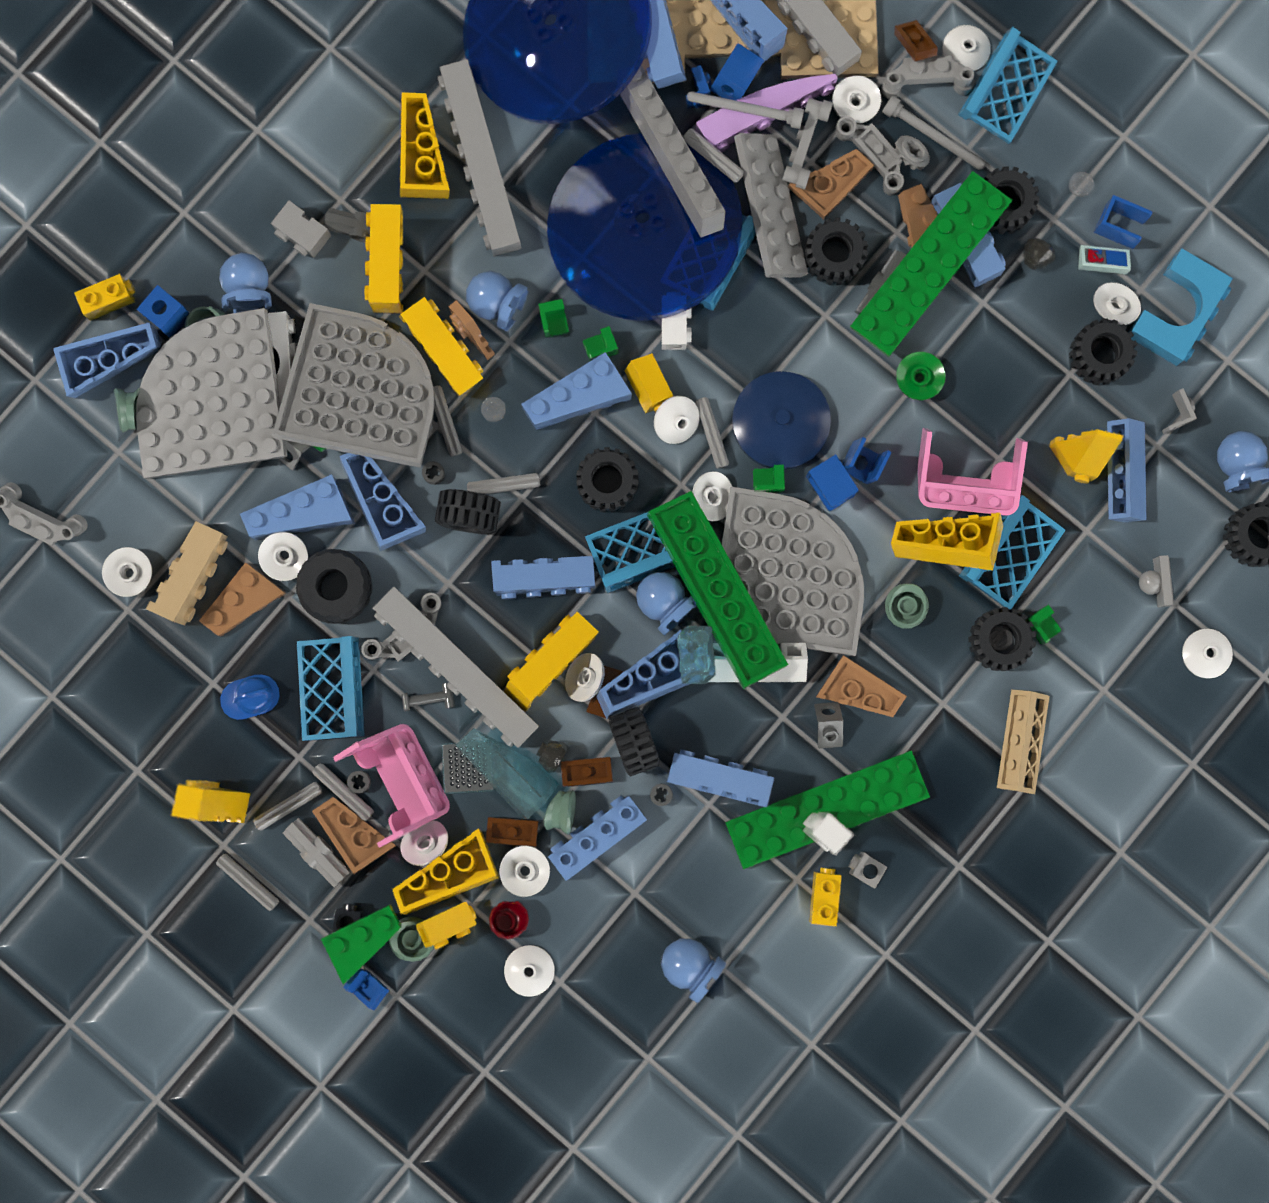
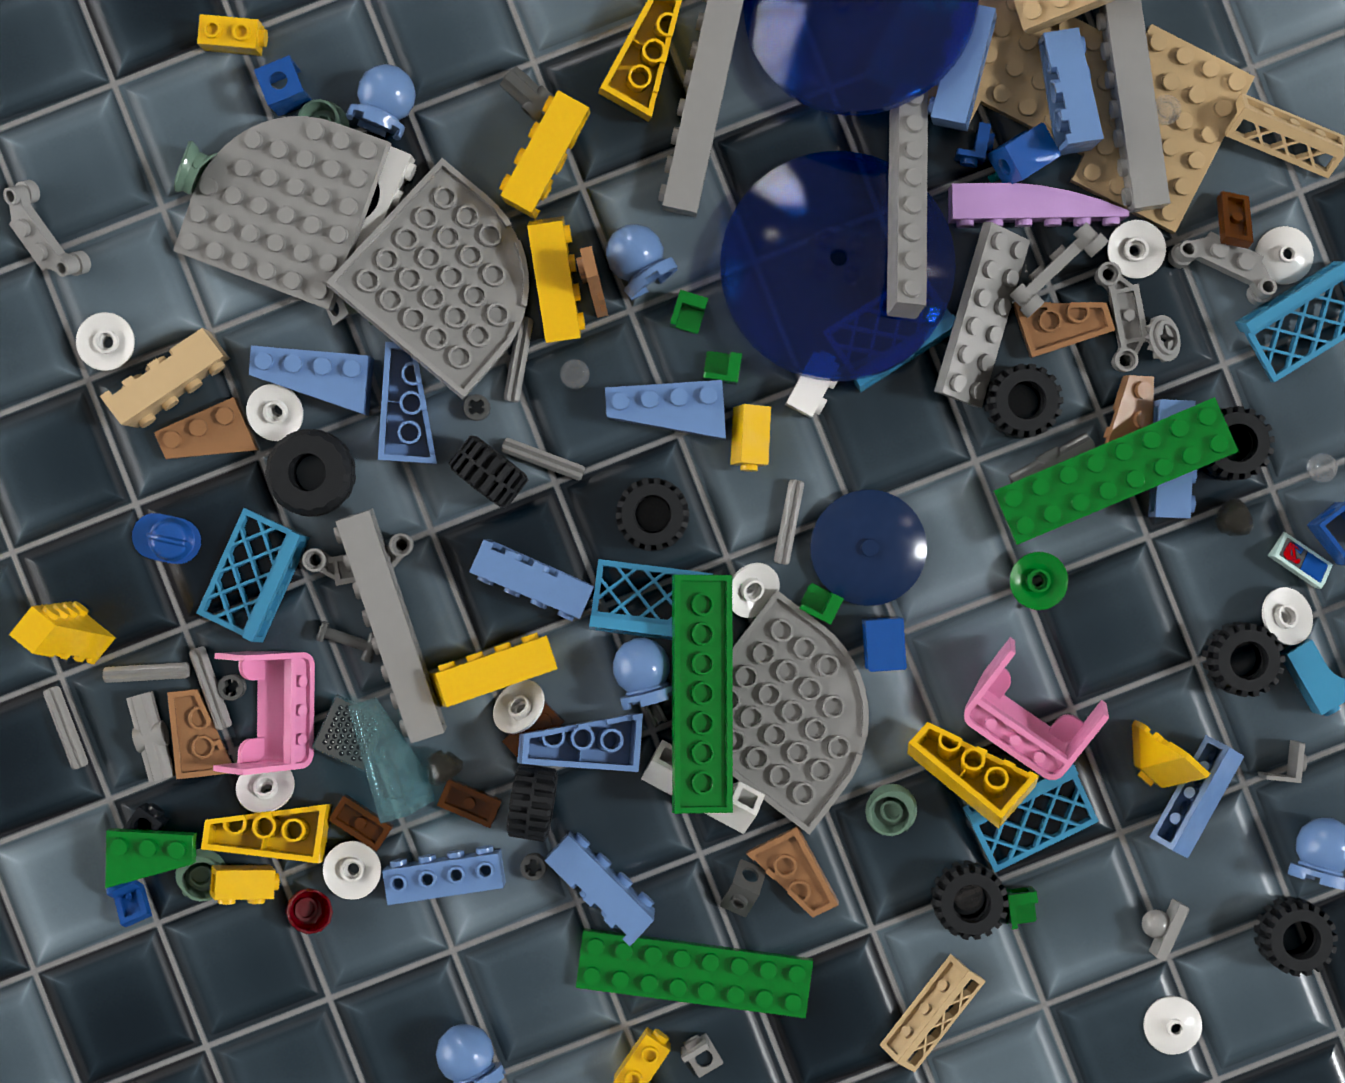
camera: 20 degrees right, 5 degrees up
medium blue wedge [53,322,162,398] -> none
light grey brick [271,201,331,258] -> none
white dish [504,945,555,996] -> none
sand green piece [544,790,576,835] -> none
white dish [654,396,700,444] -> none
clear light blue brick [677,626,716,684] -> none
light grey axle [684,129,744,182] -> none
light grey piece [687,92,804,129] -> none
white arch [802,812,853,855] -> none
blue piece [842,437,892,484] -> none
light grey piece [882,95,985,170] -> none

